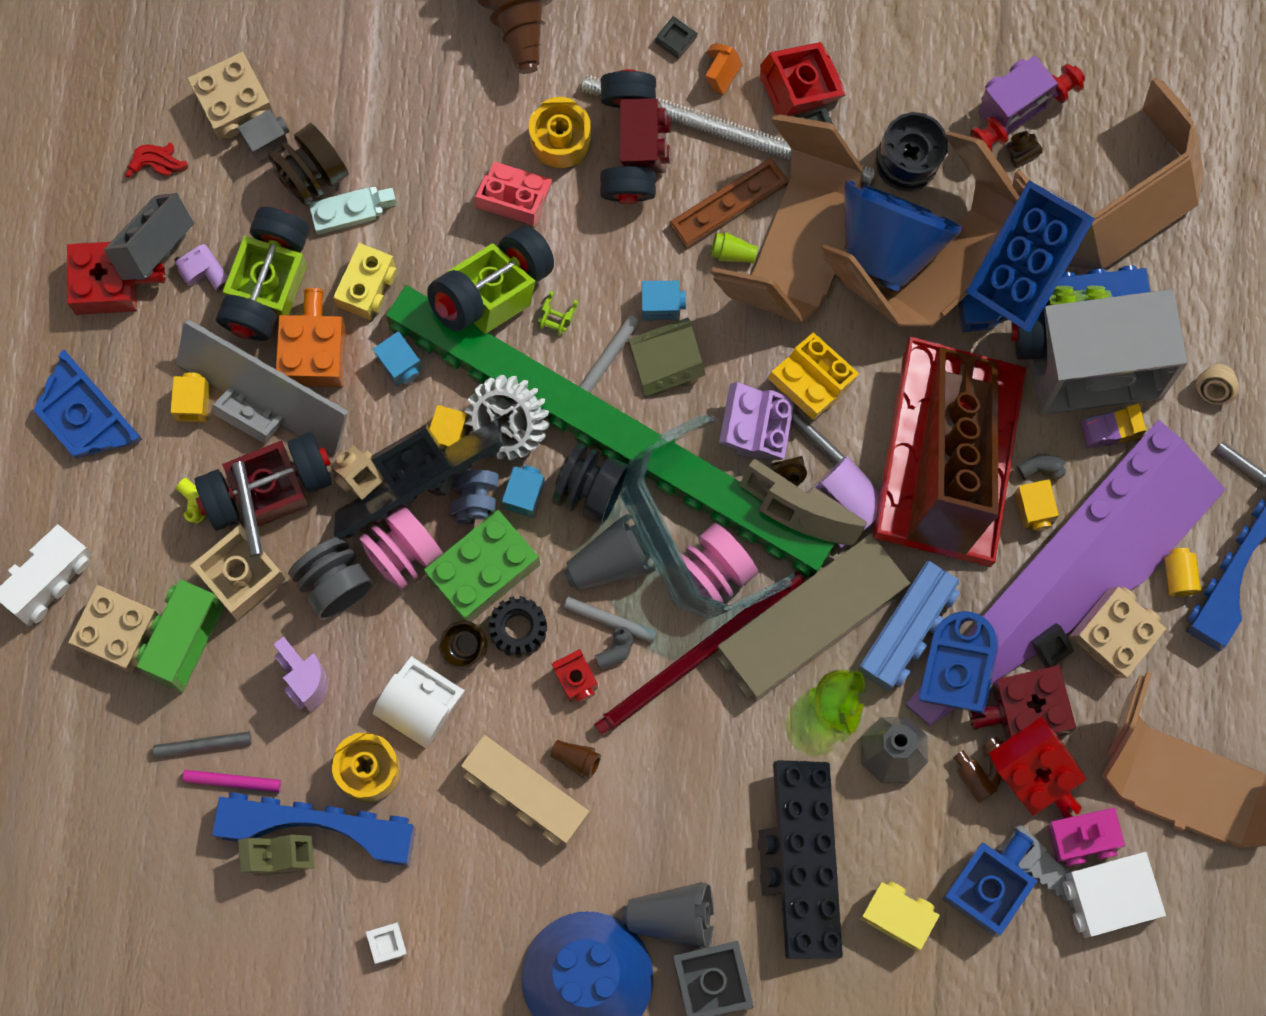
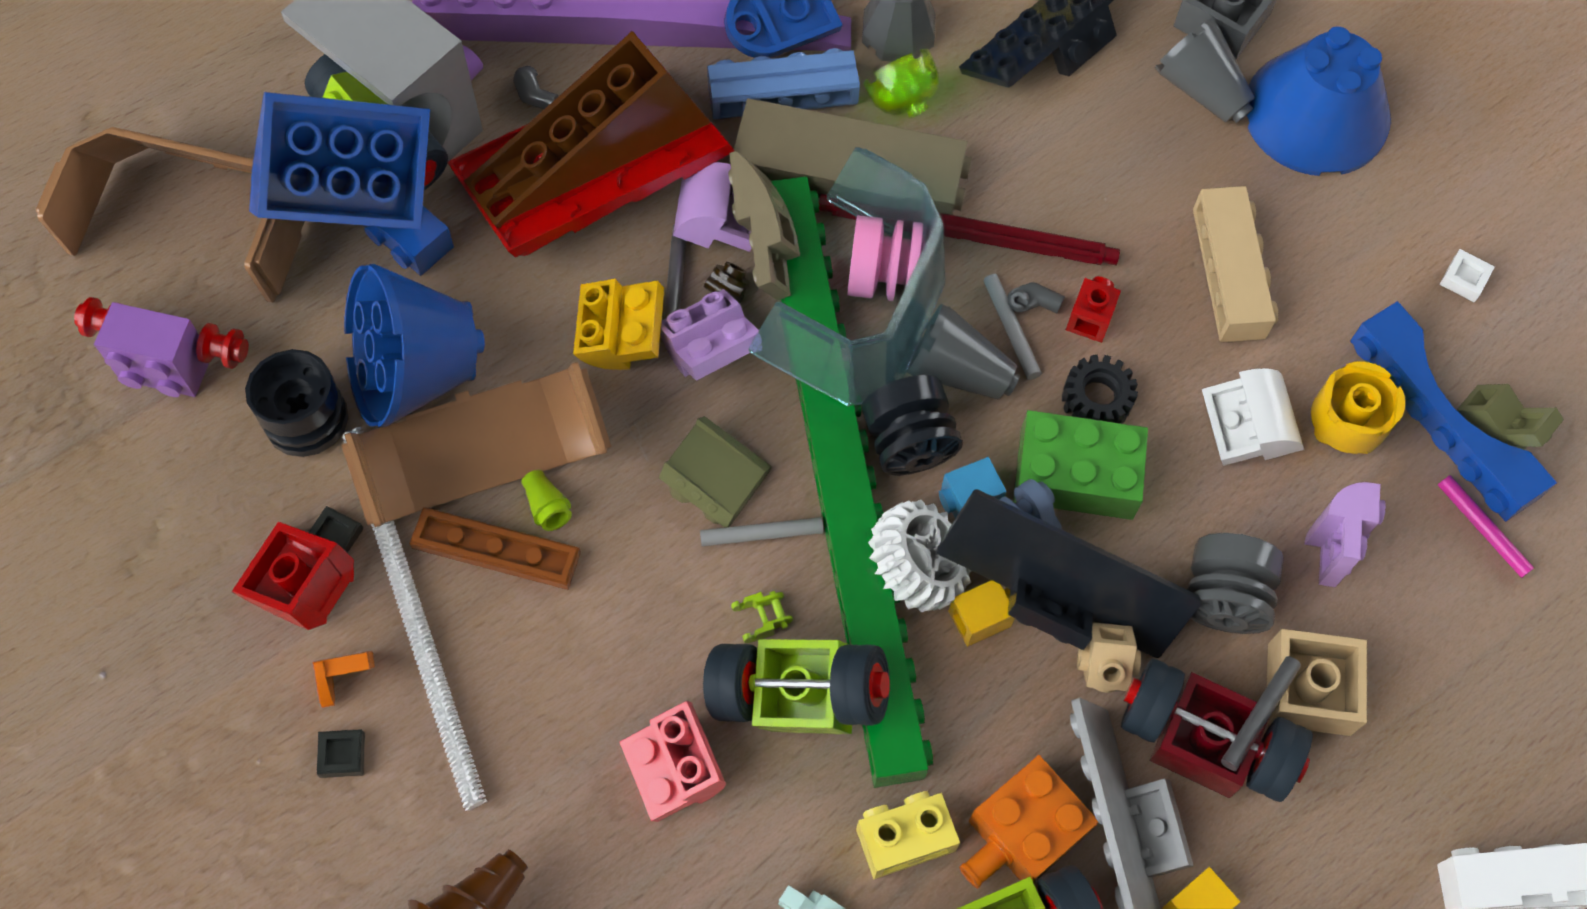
camera: 135 degrees left, 10 degrees down
tan brick [68,585,158,674] -> none
bright green piece [136,579,225,693] -> none
flat silver bar [153,731,252,758] -> none
neon yellow arm [176,478,206,523] -> none
bright pink wheel [359,505,443,590] -> none
dark azure brick [373,331,422,386] -> none
dark brown hair [438,620,488,670] -> none
yellow brick [529,97,591,168] -> none
reddish brown cone [550,739,601,778] -> none
brick [600,69,671,204] -> none
dark azure brick [642,280,686,320] -> none
medium nougat piece [821,131,1020,327] -> none
dark brown plate [1007,131,1043,167] -> none
yellow brick [1014,479,1059,531] -> none

